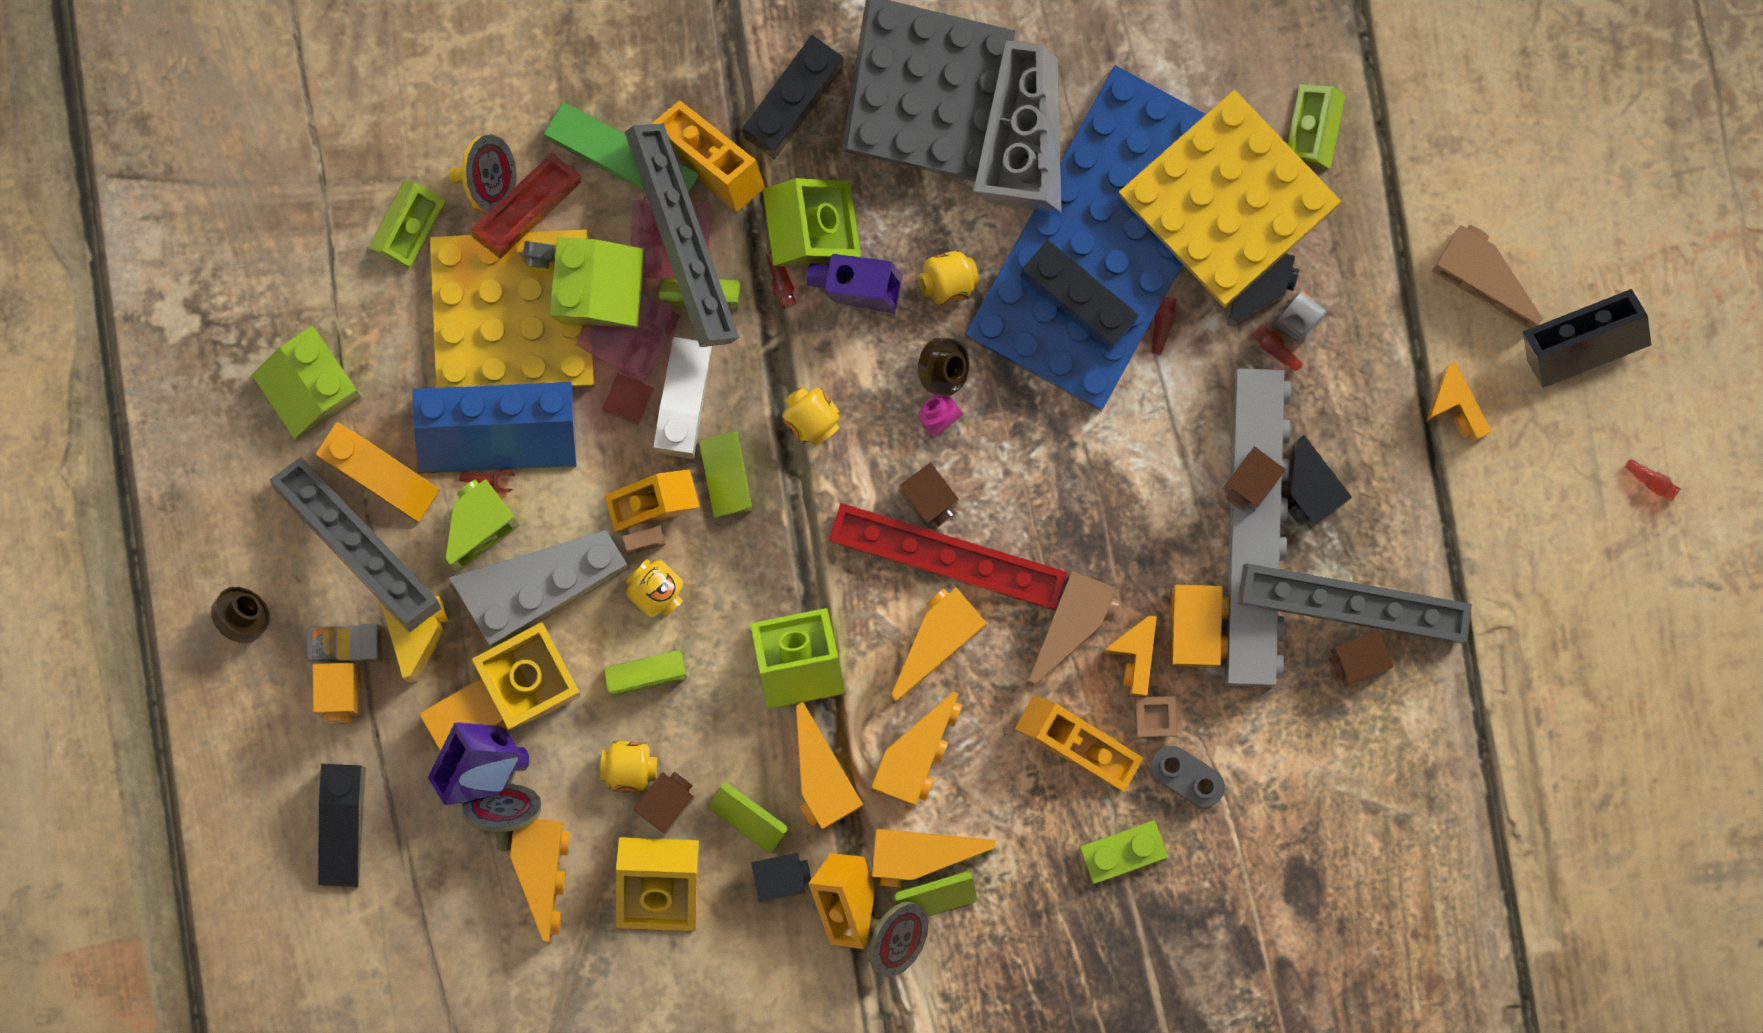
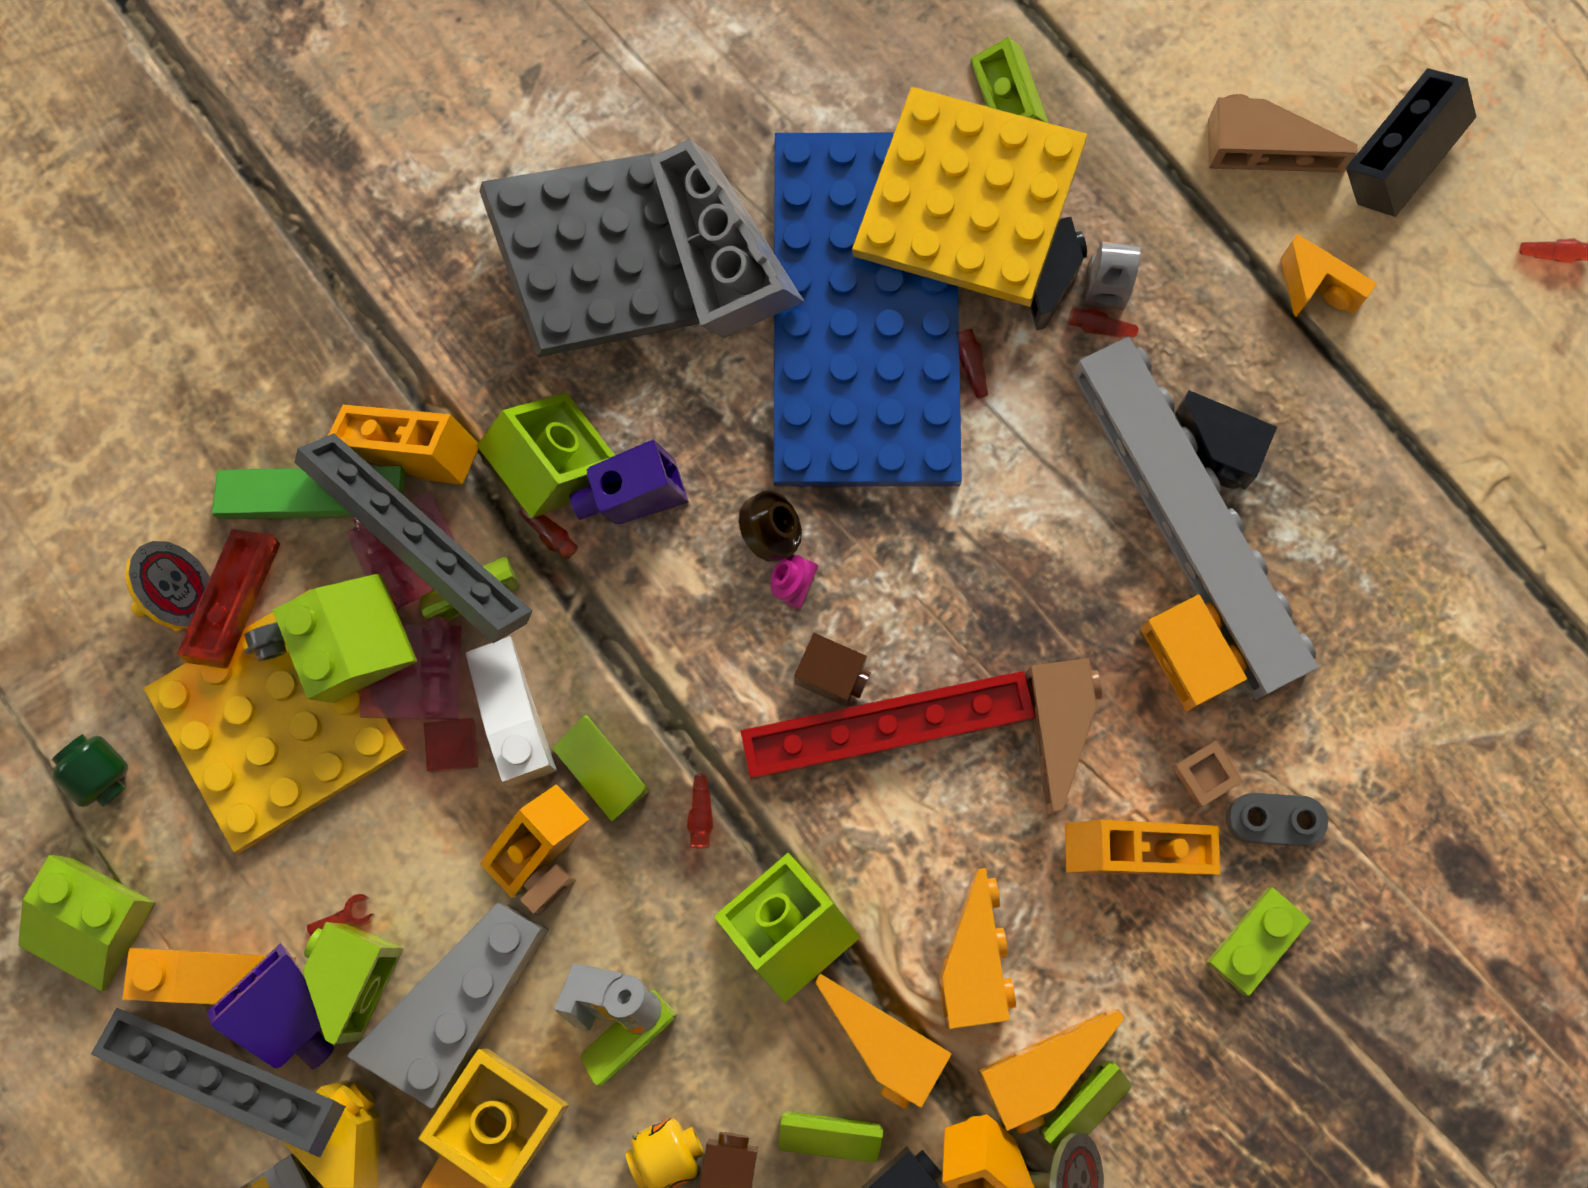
camera: 20 degrees left, 5 degrees down
lime slope [369,180,446,269] -> none
blue slope [412,382,577,473] -> none
yellow head [625,558,684,617] -> none
black brick [742,35,844,160] -> none
yellow head [782,386,840,446] -> none
light orange slope [891,588,987,703] -> none
yellow head [918,251,979,306] -> none
black brick [1020,239,1139,352] -> none
light orange slope [1103,616,1157,697] -> none
reddish brown brick [1223,446,1286,512] -> none
dark grey plate [1238,563,1472,644] -> none
reddish brown brick [1328,630,1393,687] -> none
none -> dark green head [51,734,128,807]
none -> dark purple torso [207,943,334,1069]
none -> light grey leg [554,963,662,1034]
none -> clear red piece [687,774,714,849]

